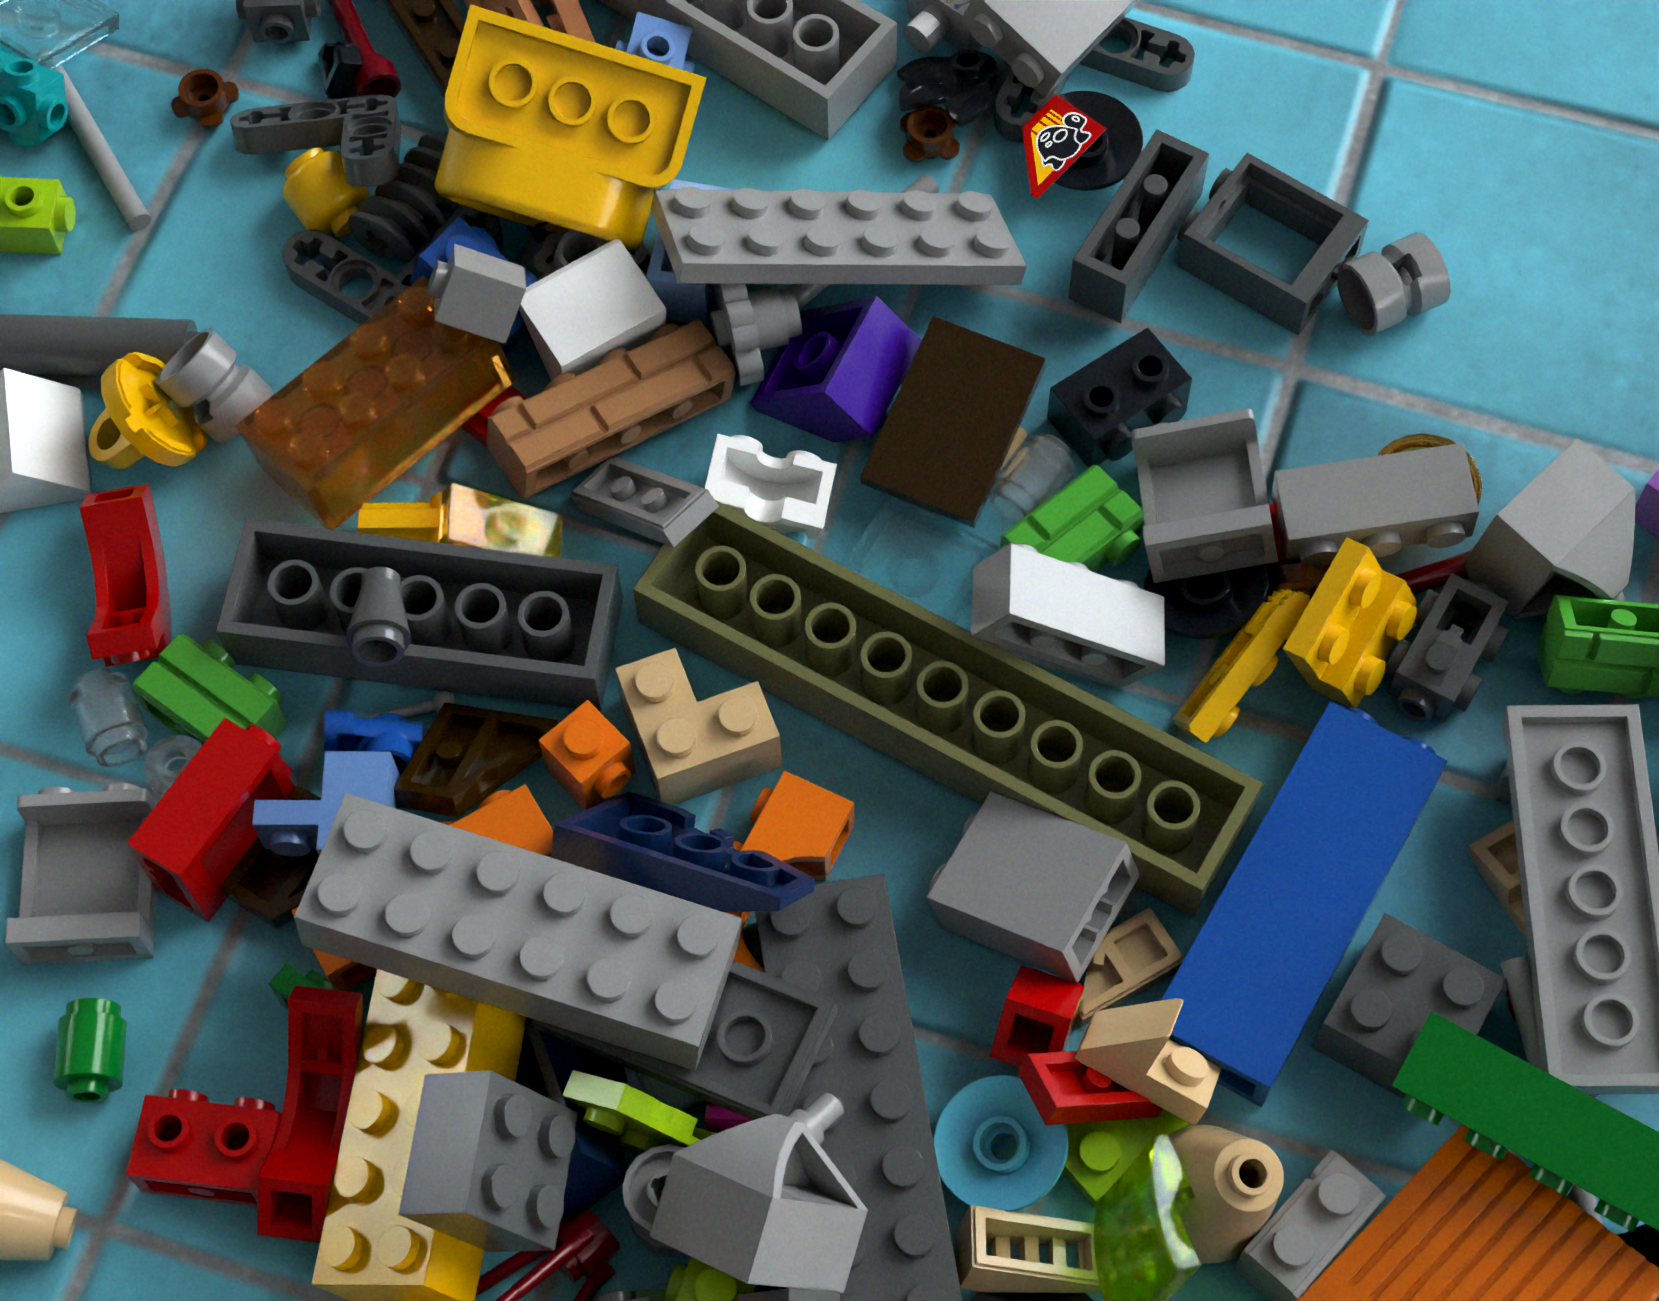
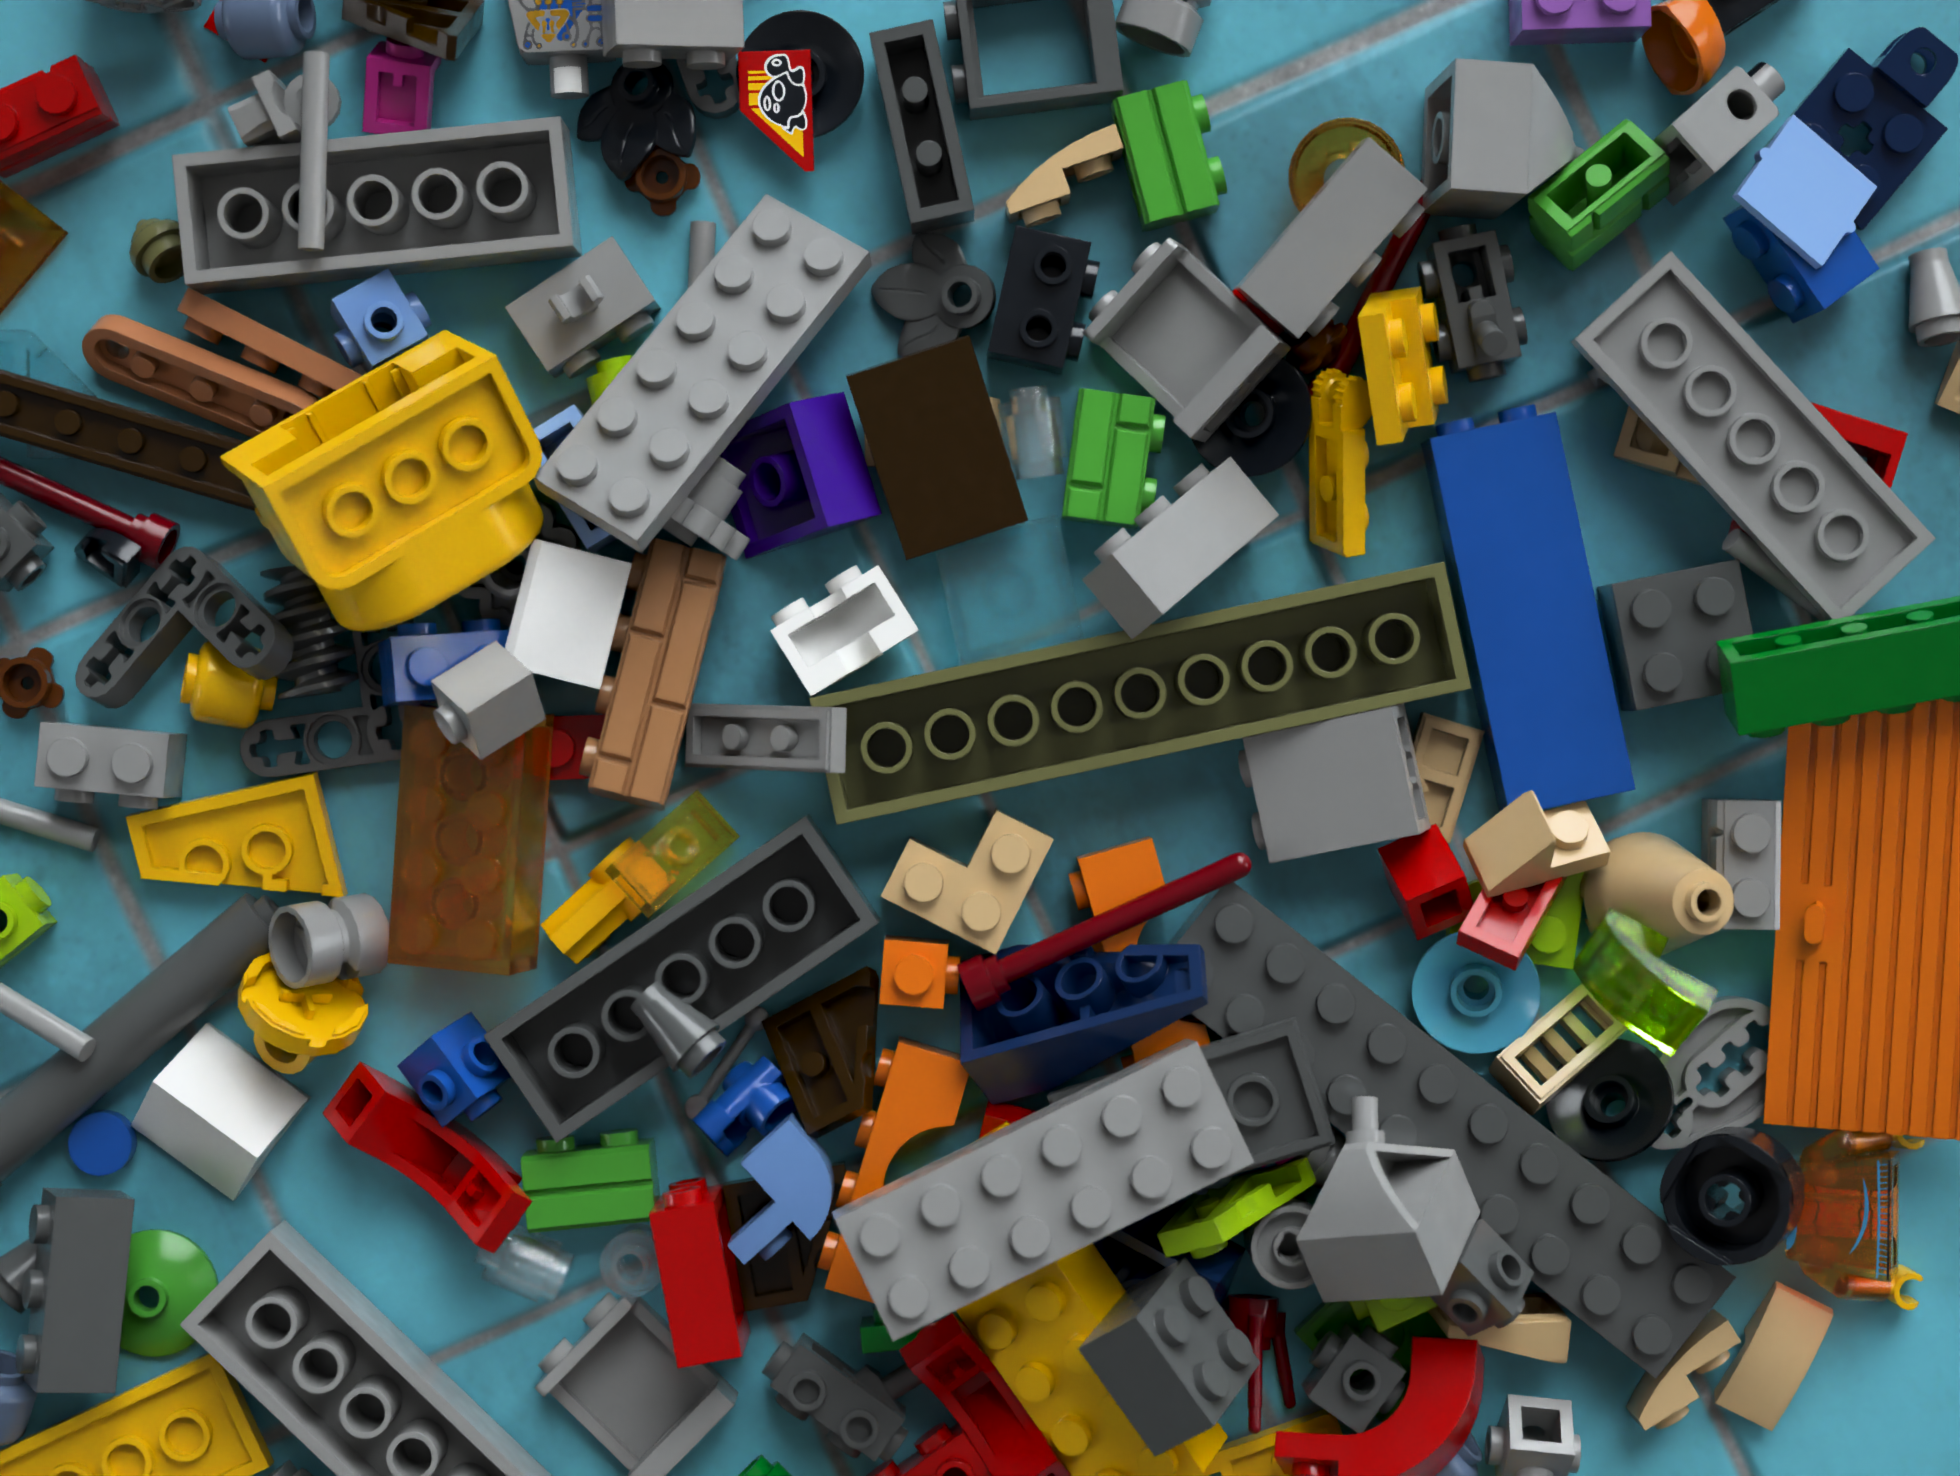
camera: 40 degrees left, 25 degrees up
none -> light grey brick [34,722,187,809]
none -> yellow wing [126,771,348,897]
none -> blue brick [397,1012,511,1128]
none -> light grey brick [505,236,661,379]
none -> dark grey brick [761,1332,923,1463]
none -> dark grey plate [871,233,996,356]
none -> dark red piece [957,852,1252,1011]
none -> tan slope [1005,124,1123,228]
none -> bright green brick [1110,80,1227,232]

